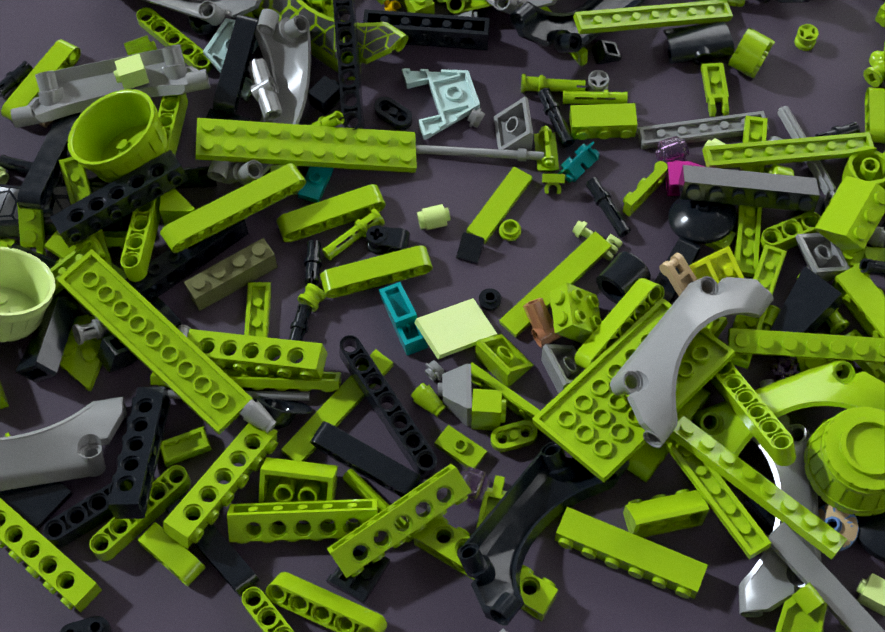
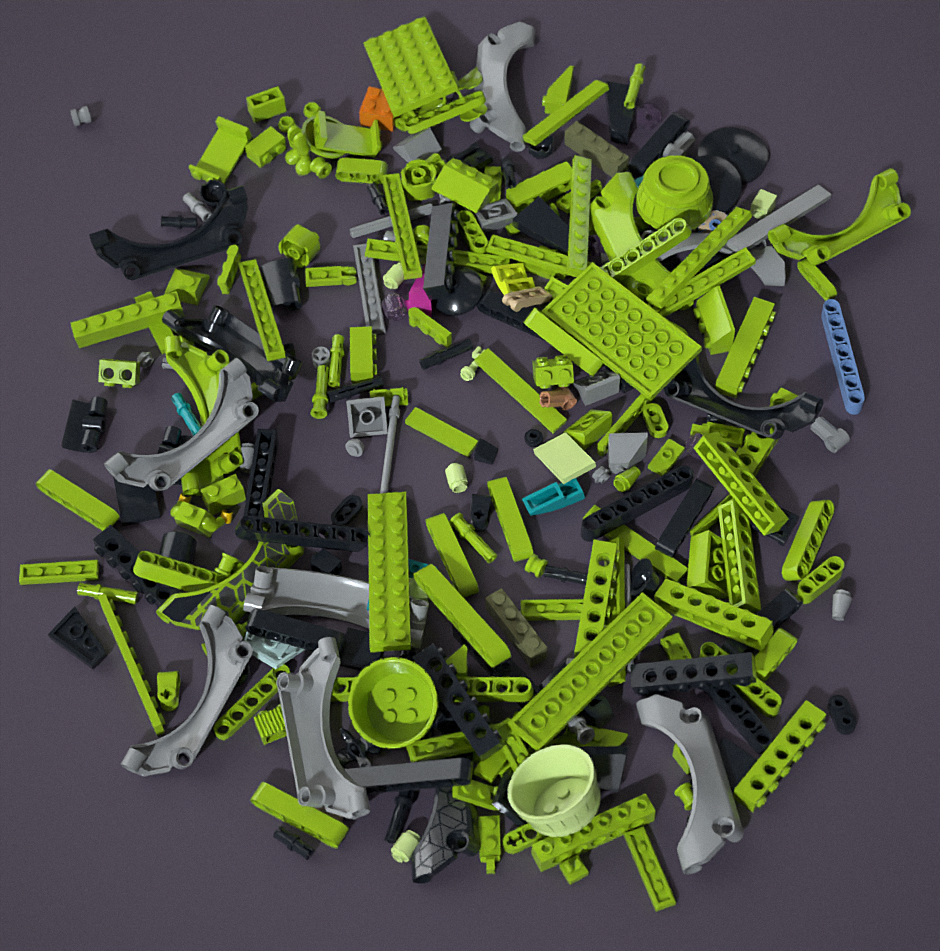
camera: 90 degrees left, 5 degrees down
yellowish green brick [113,54,150,89] -> none
light grey cone [240,399,277,433] -> none
light grey piece [248,58,282,121] -> none
black pin [304,240,322,285] -> none
lime axle [310,111,344,127] -> none
light aqua wing [402,68,480,140] -> none
lime brick [471,389,507,431] -> none
lime plate [499,219,521,241] -> none
lime tile [542,173,565,194] -> none
teal hinge [557,141,600,183] -> none
black piece [596,251,651,304] -> none
light grey panel [610,276,773,448] -> none
lime wheel [794,24,819,51] -> none

